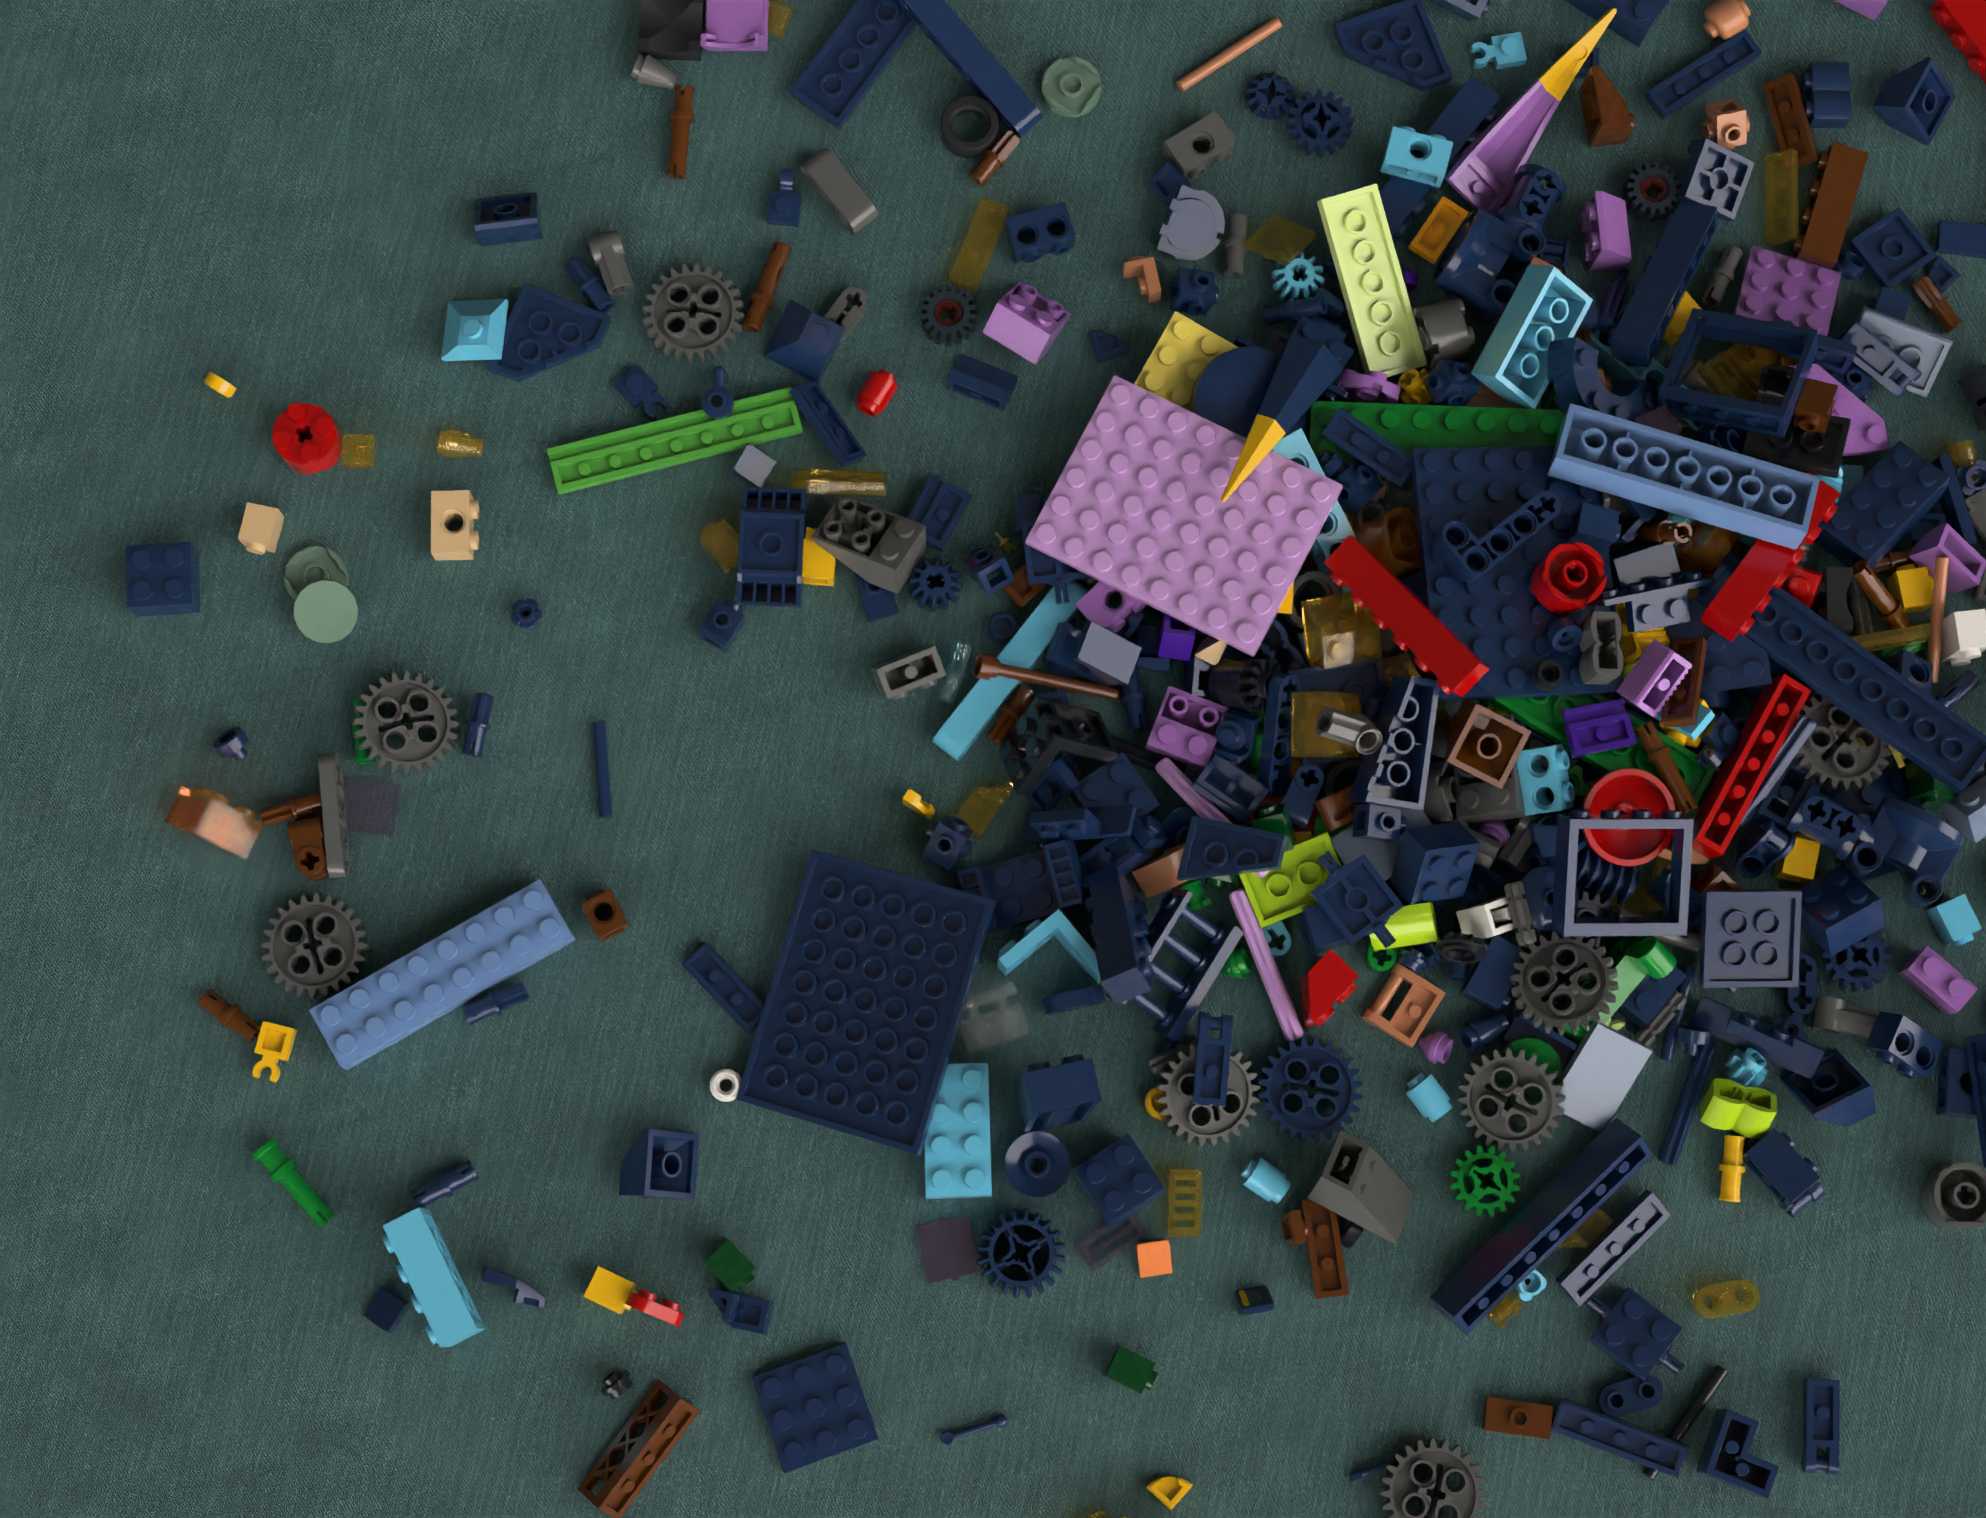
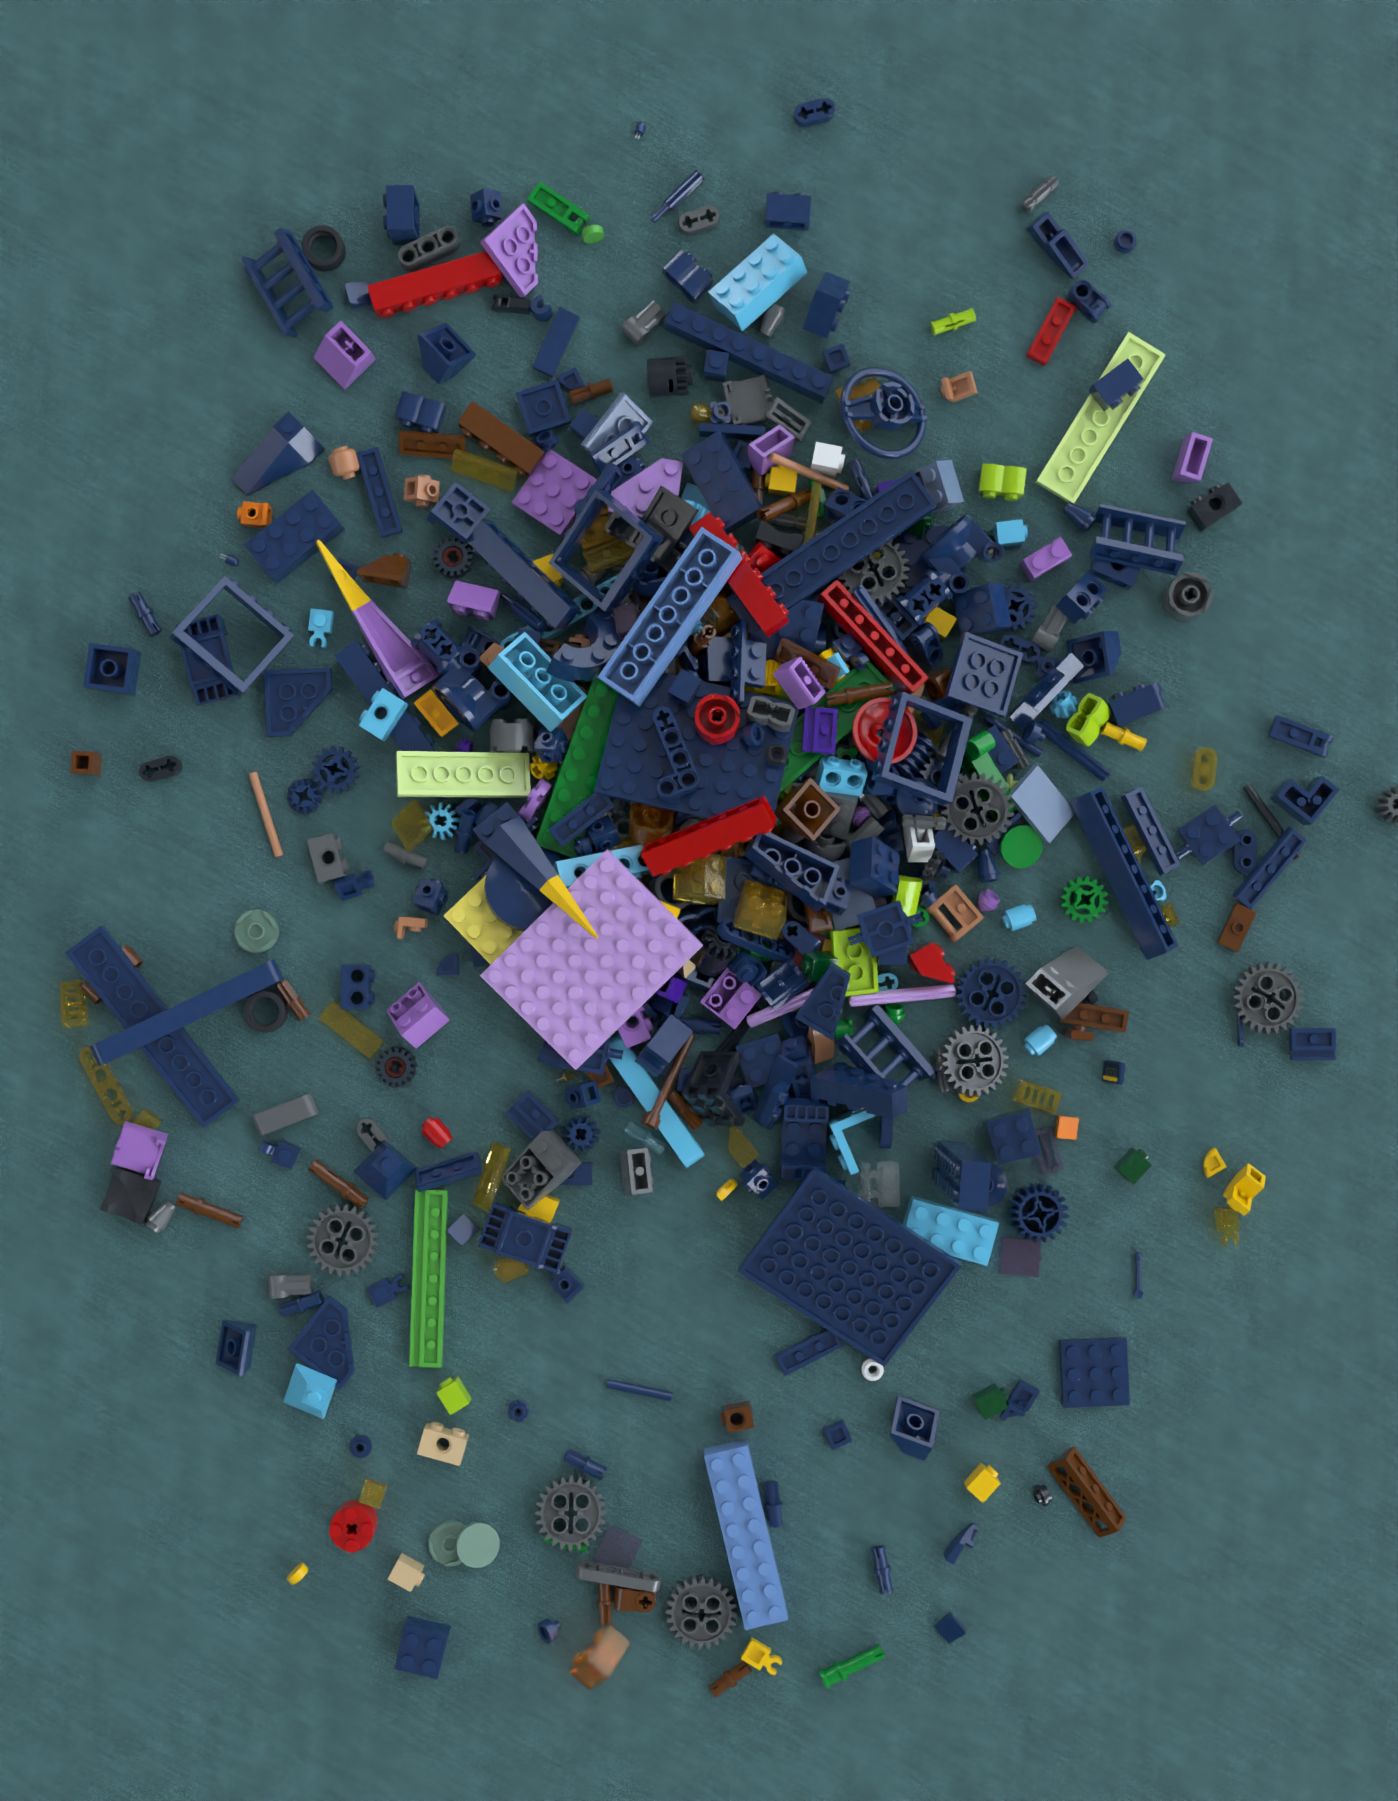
camera: 65 degrees left, 10 degrees up
medium azure brick [382,1207,486,1347] -> none
clear yellow cone [437,427,484,458] -> none
red plate [625,1288,685,1327] -> none
dark blue plate [702,365,735,420] -> none
dark blue panel [947,354,1018,411] -> none
piece [1155,184,1225,261] -> none
dark blue plate [1191,1012,1233,1107] -> none
dark grey piece [1315,707,1383,755] -> none
dark grey gear [1458,1045,1566,1152] -> none
dark grey pin [1701,245,1743,307] -> none
reddish brown brick [1794,378,1838,434] -> none
none -> dark blue plate [350,1435,372,1458]
none -> lime brick [436,1376,472,1415]
none -> dark blue tile [823,1419,852,1450]

